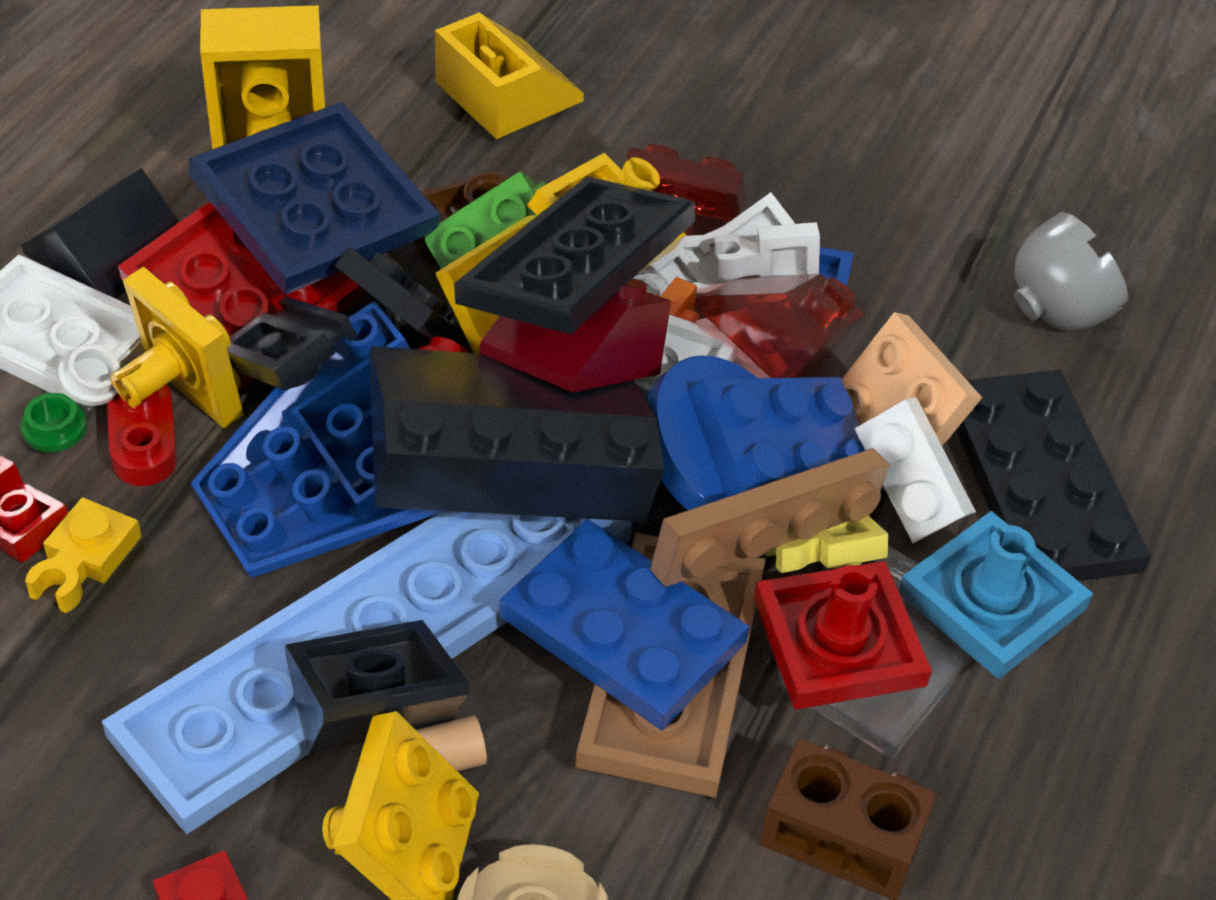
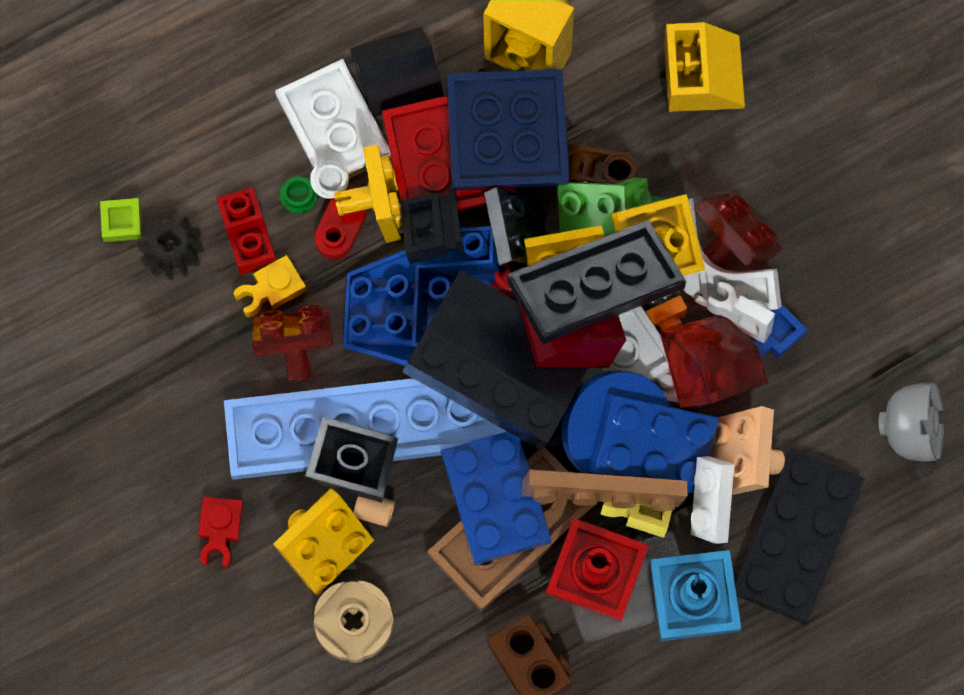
camera: 40 degrees right, 25 degrees up
none -> clear red plate [252,305,333,380]

